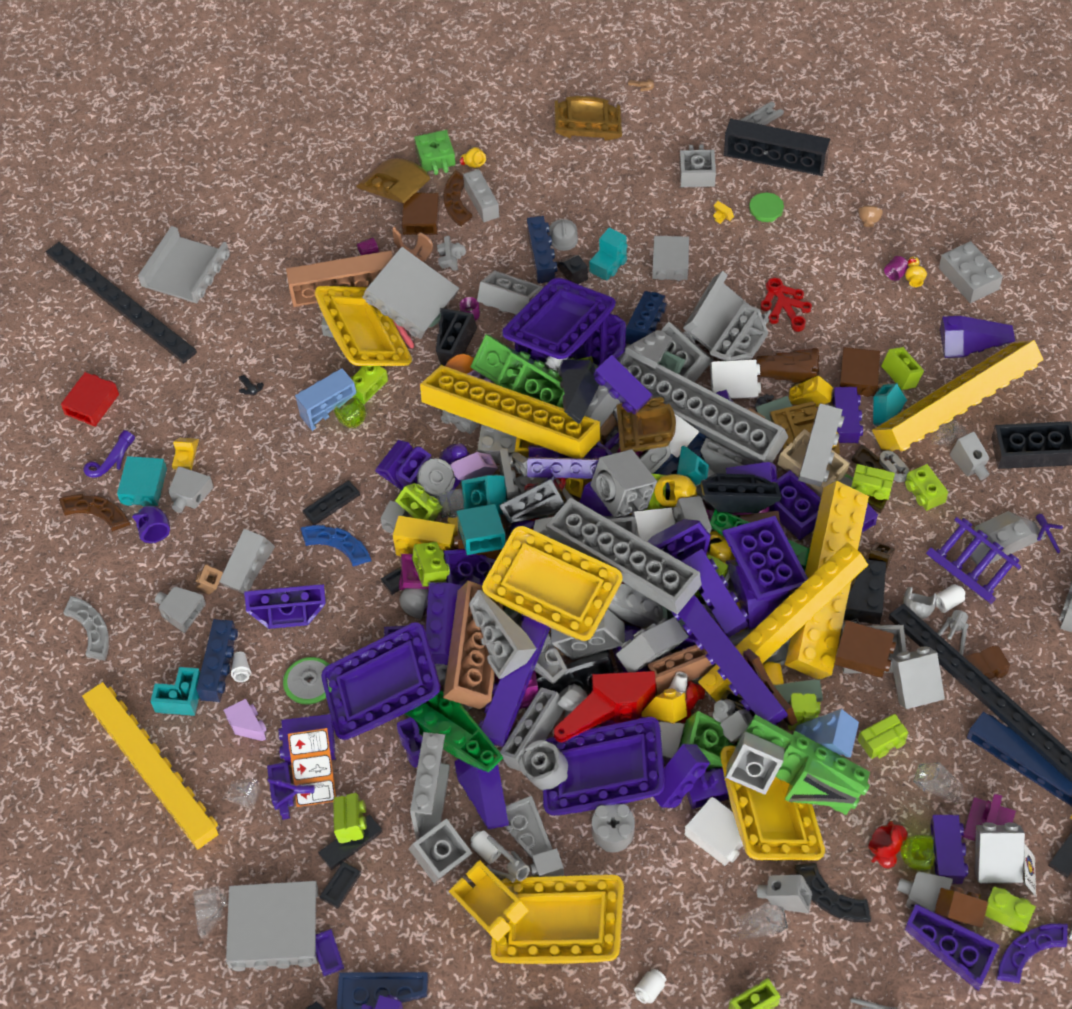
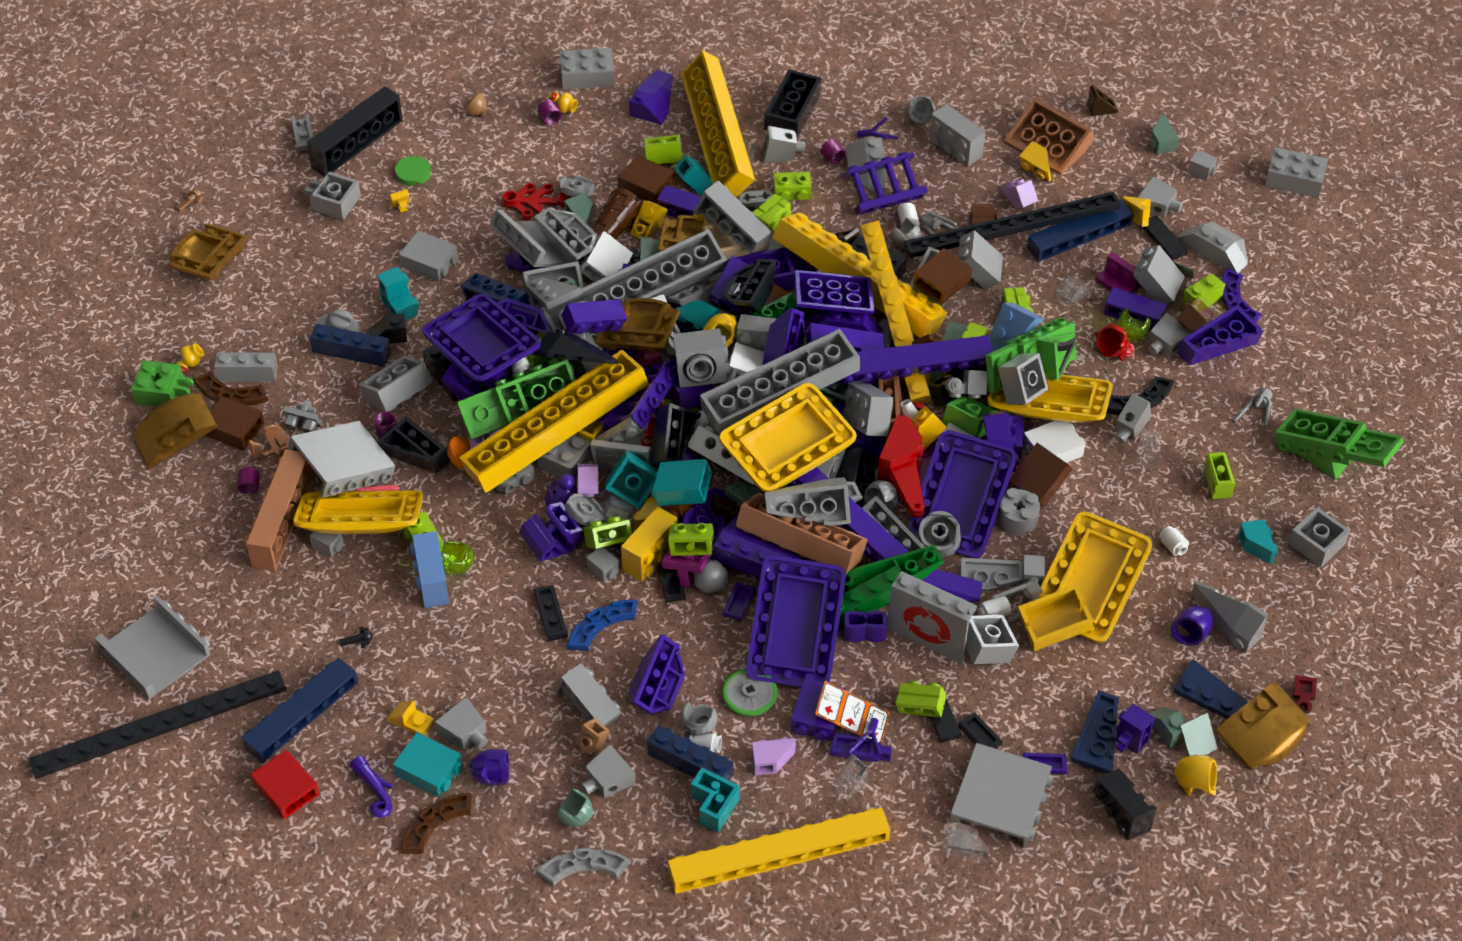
camera: 70 degrees left, 5 degrees down
none -> dark blue brick [242,658,358,763]
none -> sand green hair [556,788,593,827]
none -> light grey tile [558,175,595,197]
none -> sand green slope [565,193,594,226]
none -> light grey hair [682,702,718,735]
none -> magenta piece [820,139,846,164]
none -> lavender slope [1000,179,1038,208]
none -> reddish brown brick [1009,443,1073,507]

